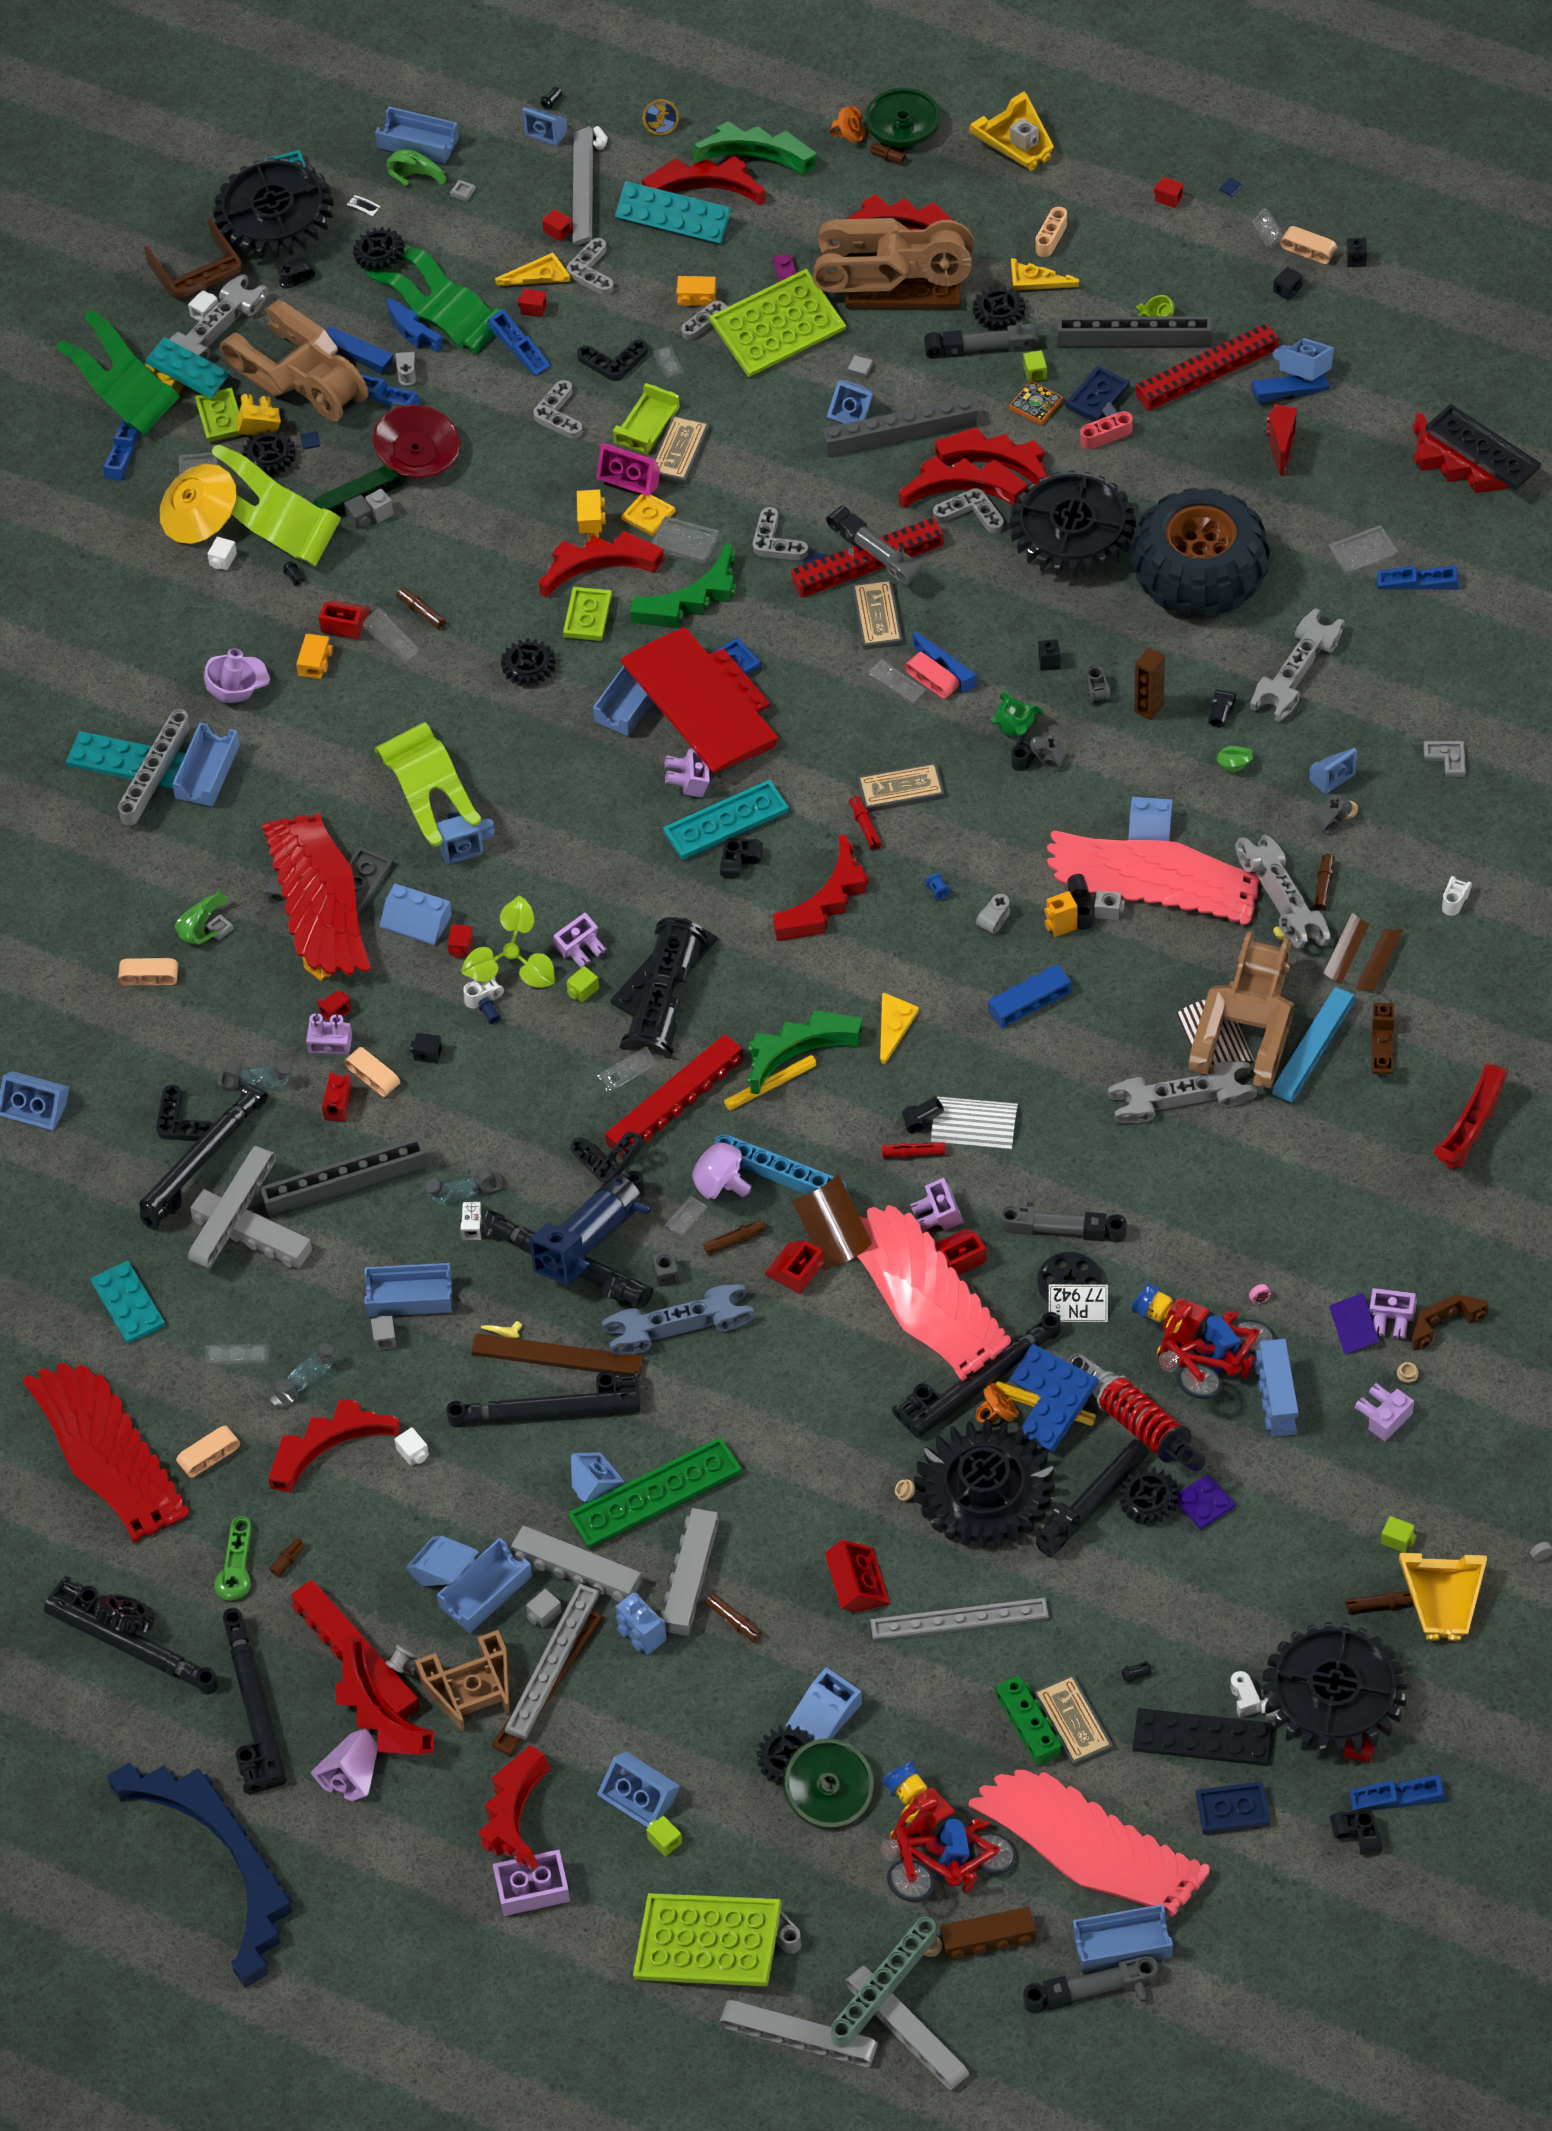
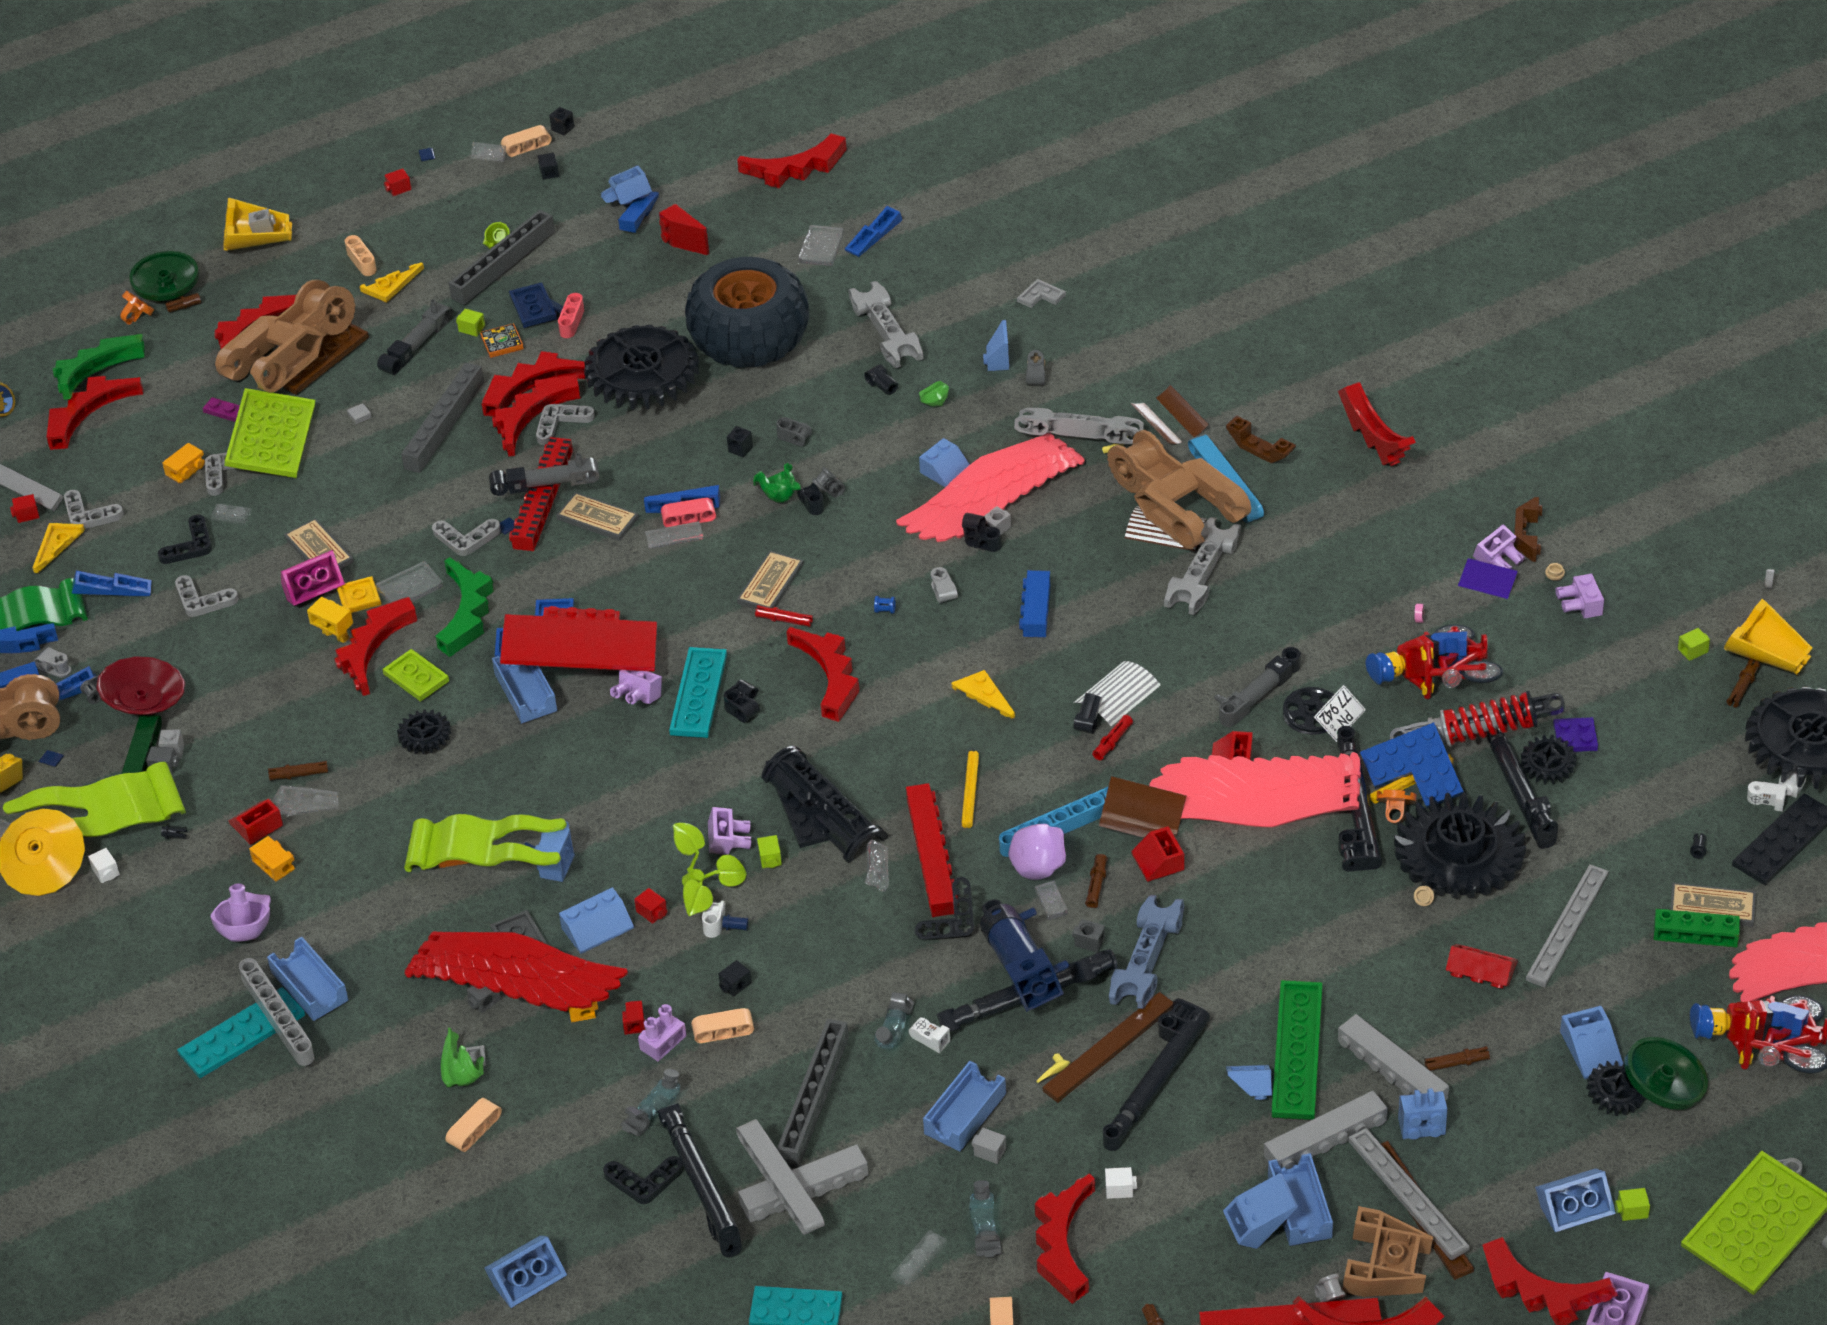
camera: 55 degrees left, 10 degrees down
black gear [242,430,296,477] -> none
red brick [322,1073,352,1122] -> none
red brick [517,289,547,317] -> none
light grey brick [526,1589,562,1629] -> none
lime panel [613,383,680,455] -> none
teal plate [615,181,731,244] -> none
green arch [747,1010,862,1095] -> none
medium blue slope [827,380,873,424] -> none
lavender brick [910,1178,964,1232] -> none
black gear [973,286,1025,331] -> none
light orange brick [1044,891,1077,937] -> none
reddish brown brick [1134,647,1165,720] -> none
red brick [1136,323,1279,411] -> none
medium blue brick [1255,1339,1298,1437] -> none
reddish brown pin [1313,853,1335,911] -> none
black plate [1425,404,1541,490] -> none
white piece [1442,876,1472,916] -> none

